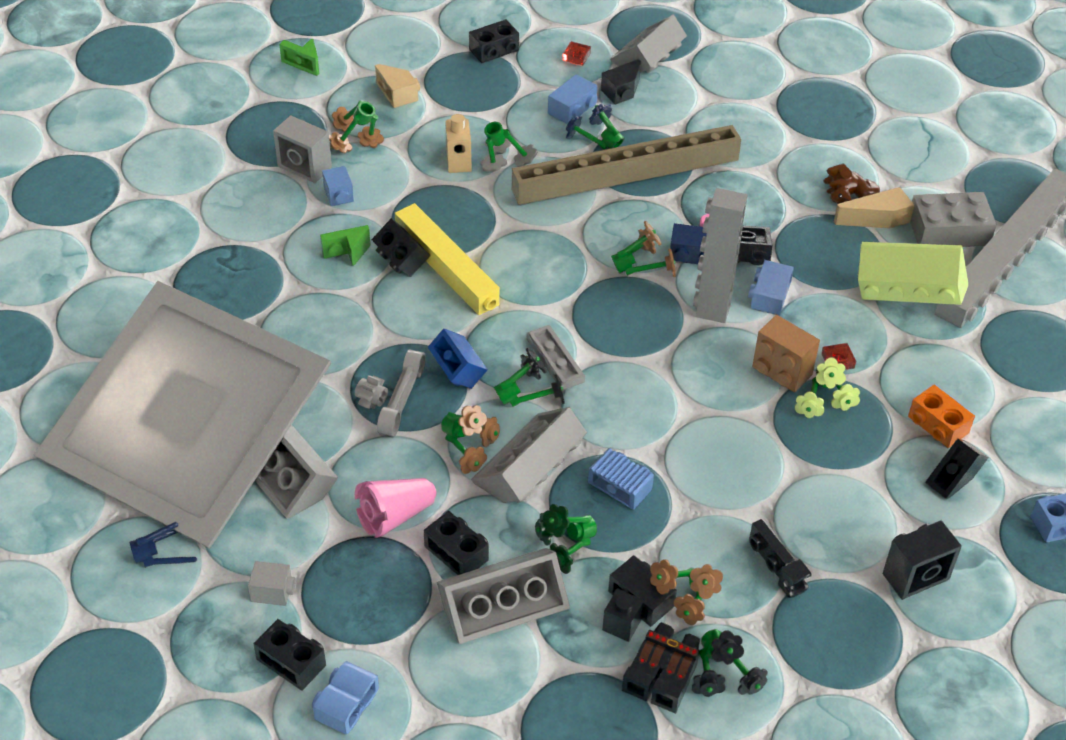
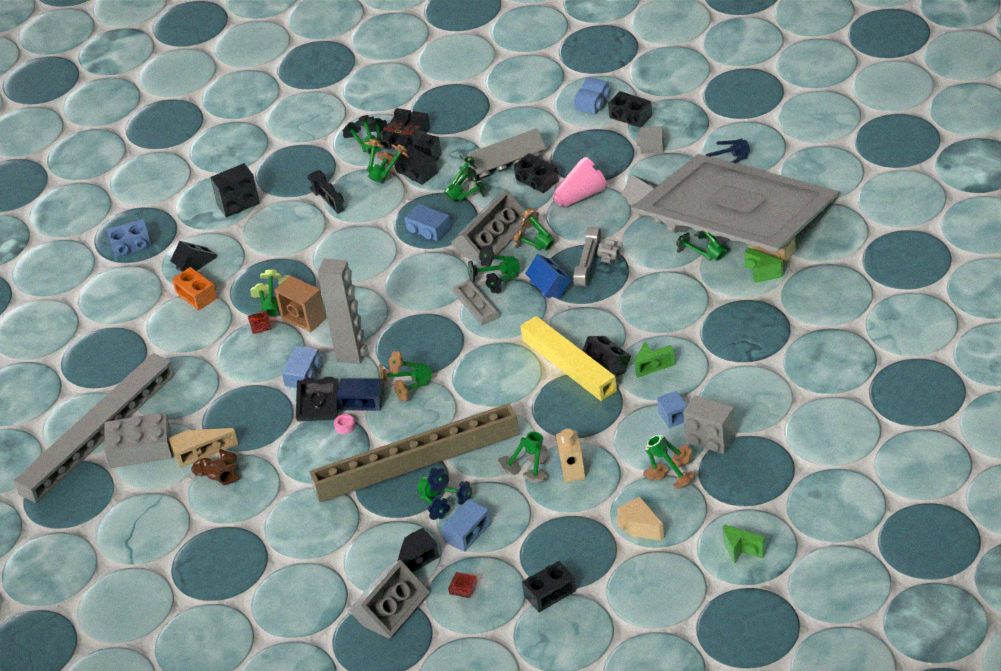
camera: 175 degrees left, 5 degrees down
yellowish green slope [858,242,968,305] -> none

